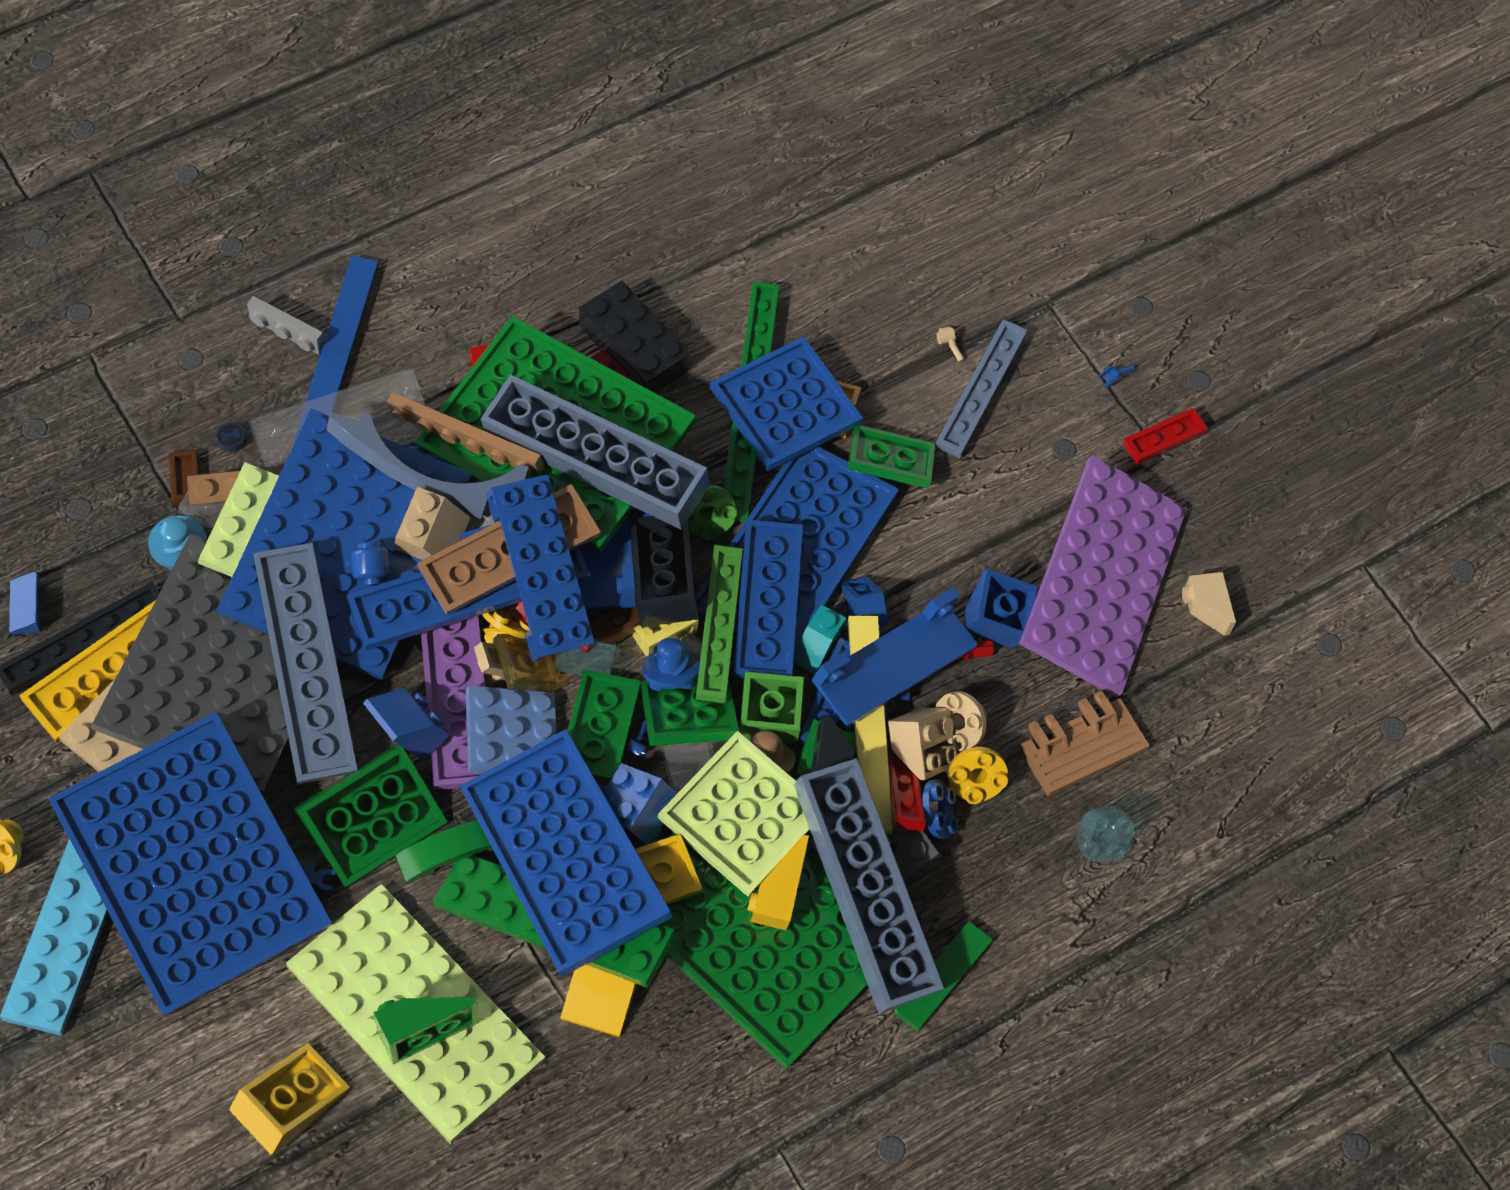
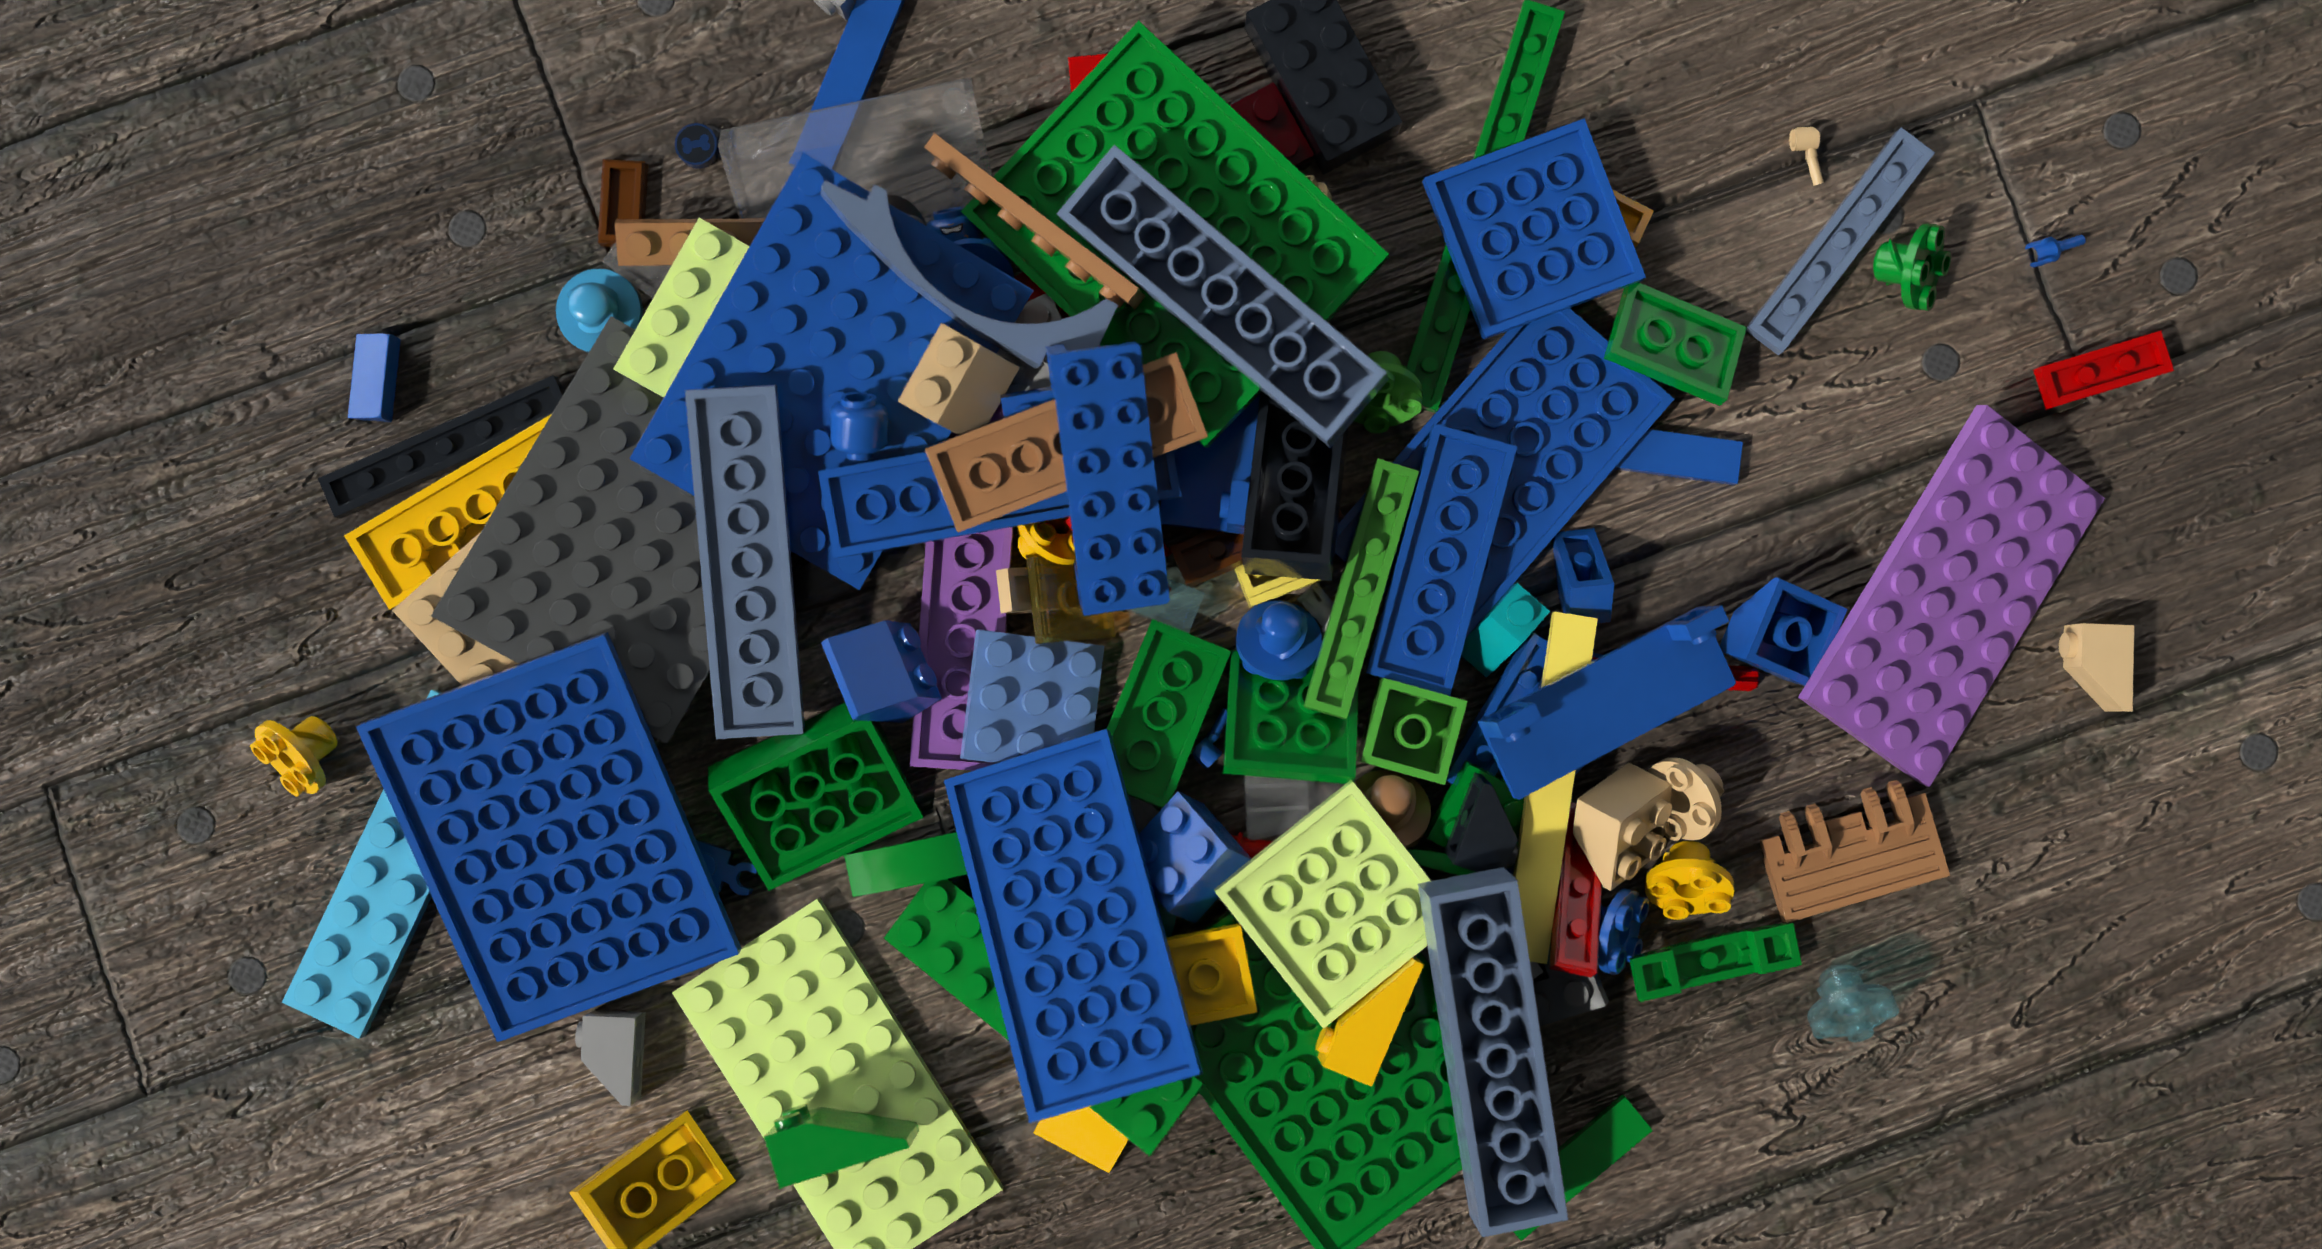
camera: 15 degrees right, 25 degrees up
none -> light grey slope [575,1010,646,1106]
none -> blue tile [1614,429,1743,485]
none -> green slope [1629,922,1802,1002]
none -> green plate [1873,223,1951,311]

